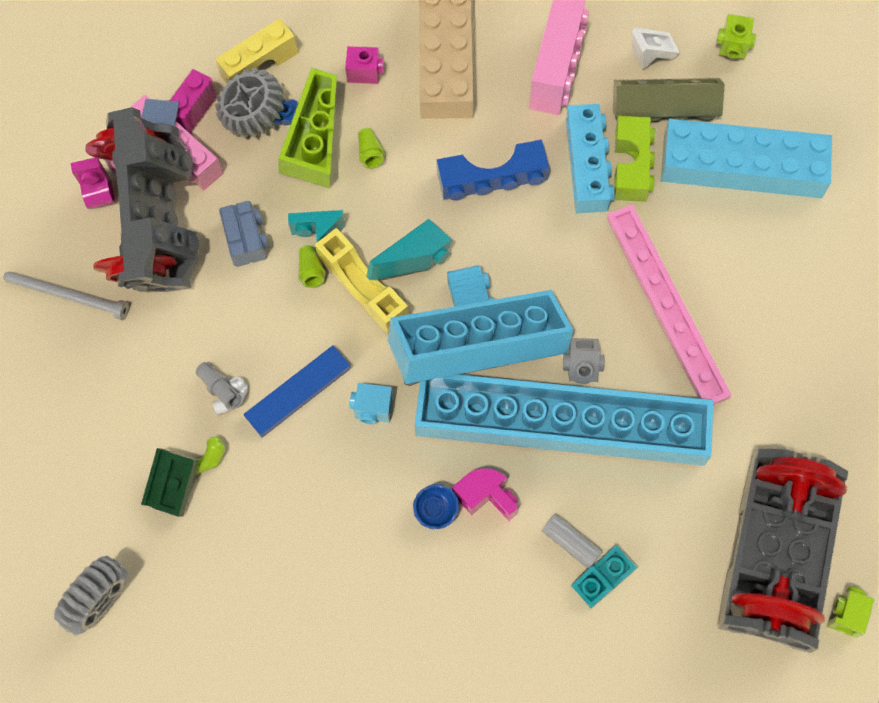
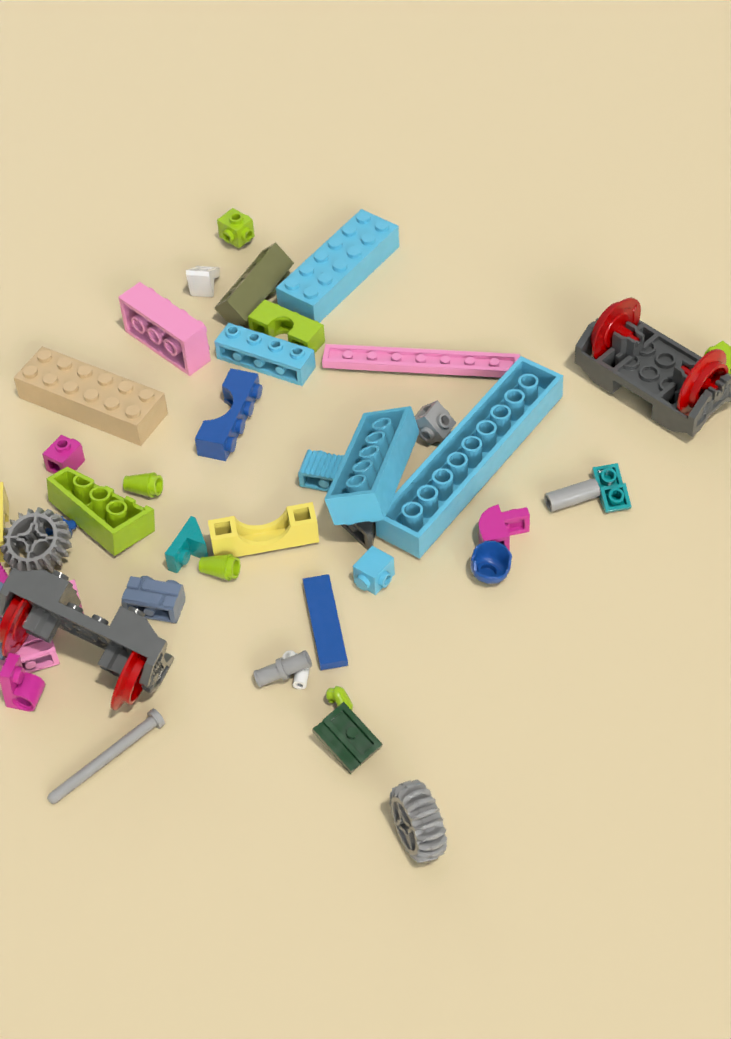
camera: 60 degrees left, 20 degrees down
teal slope [366,219,452,280] -> none

